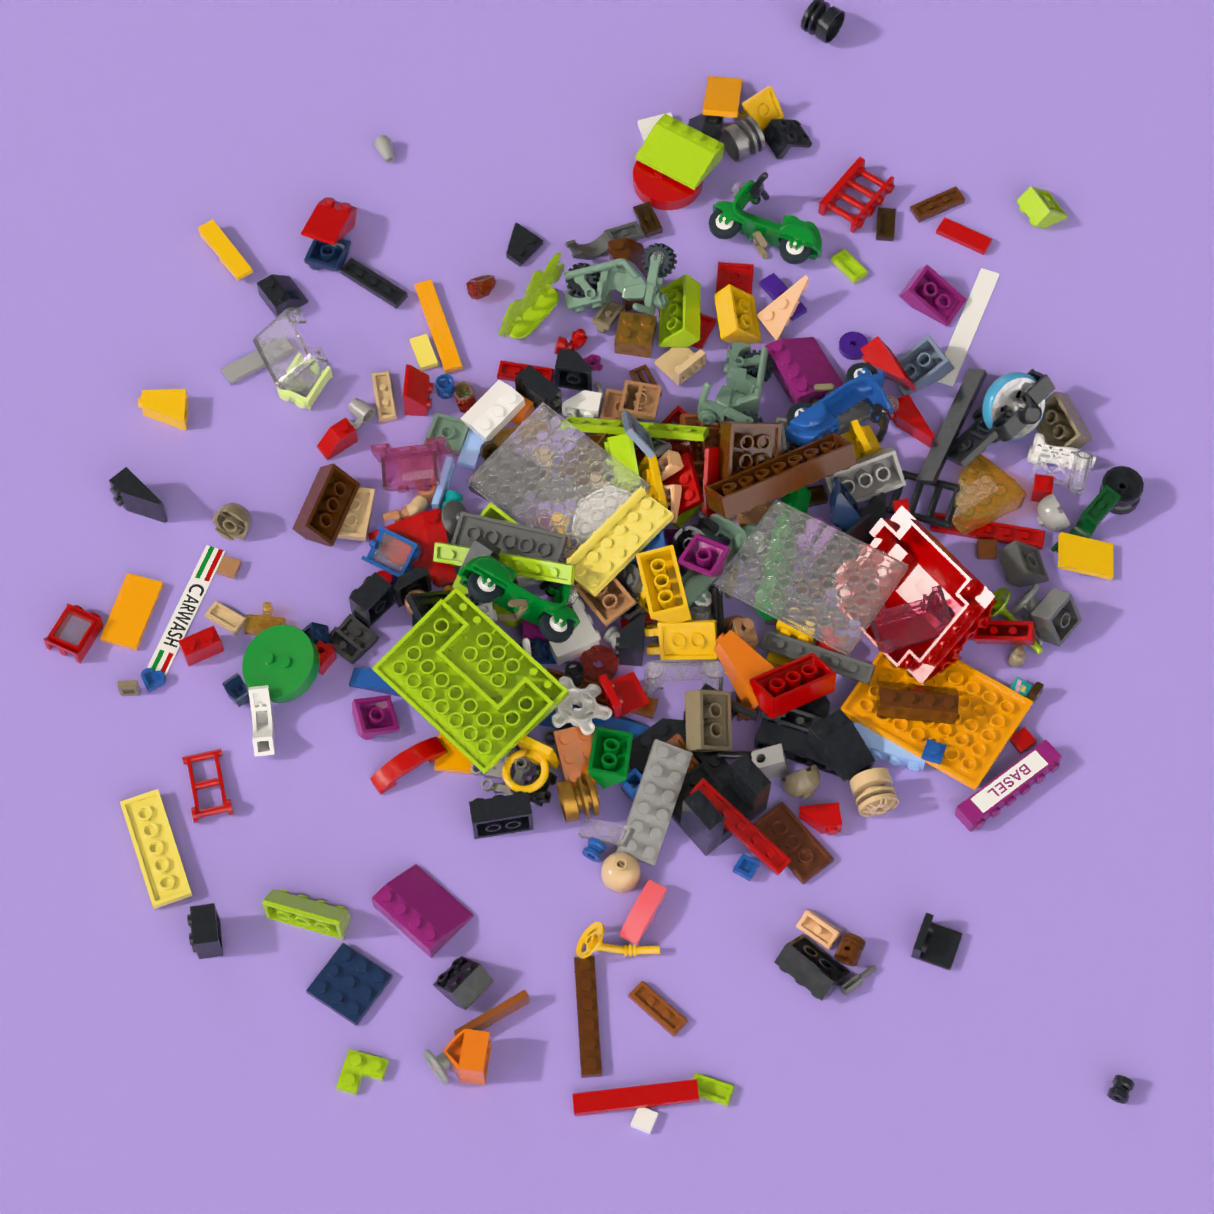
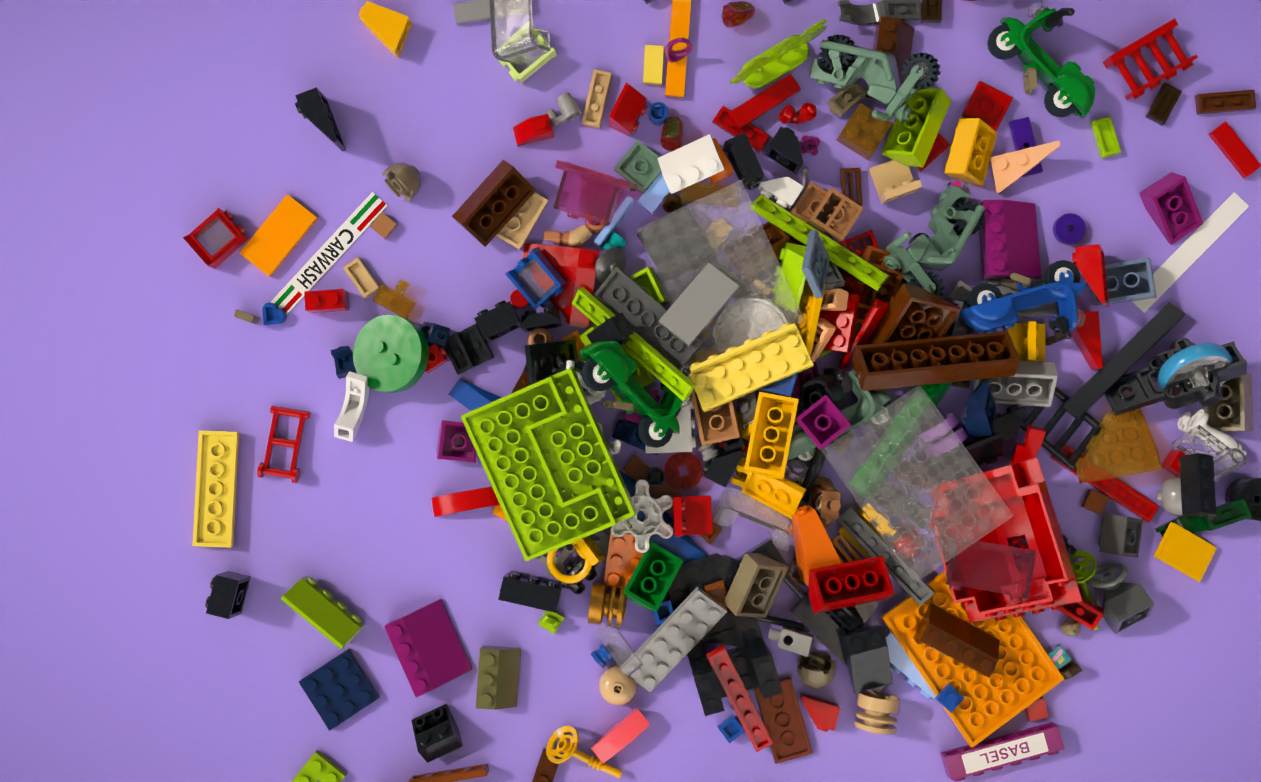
camera: 25 degrees right, 25 degrees up
none -> olive slope [476,645,521,710]
none -> lime tile [538,611,565,634]
none -> light grey tile [659,262,739,346]
none -> magenta piece [665,38,692,63]
none -> red tile [728,74,801,130]
none -> black slope [1179,453,1216,520]

